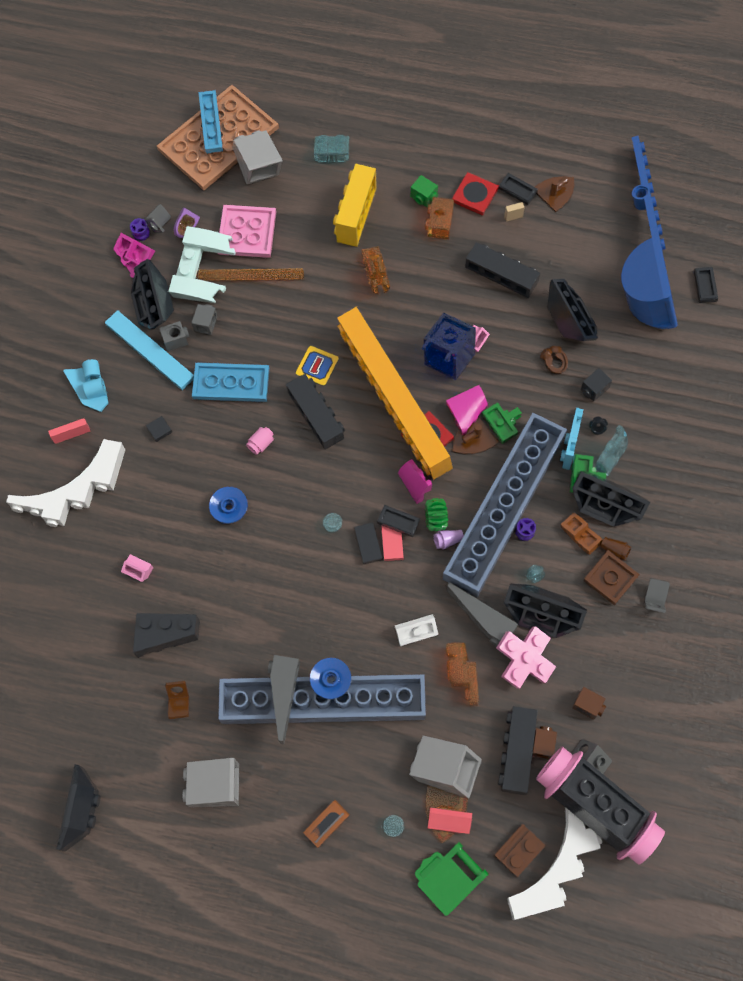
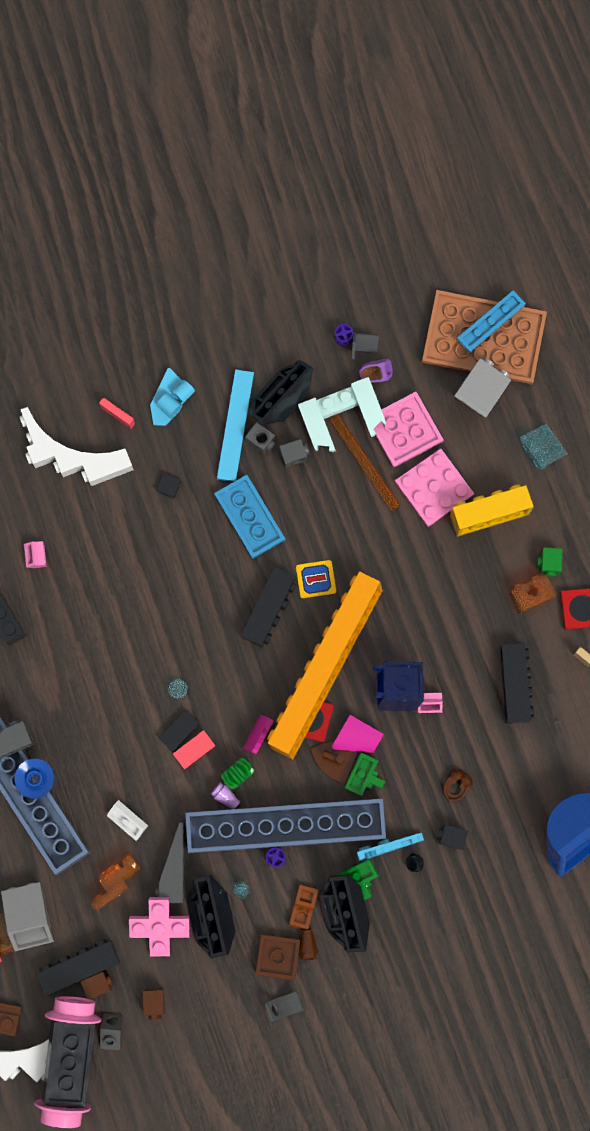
camera: 55 degrees right, 10 degrees up
dark pink slope [113,233,155,278] -> none
blue dish [209,487,248,524] -> none
bright pink brick [246,427,274,455] -> none
clear orange plate [362,246,390,294] -> none
black tile [377,505,420,538] -> none
black wedge [547,279,598,341] -> none
clear light blue slope [595,425,628,476] -> none
none -> bright pink plate [395,449,474,527]

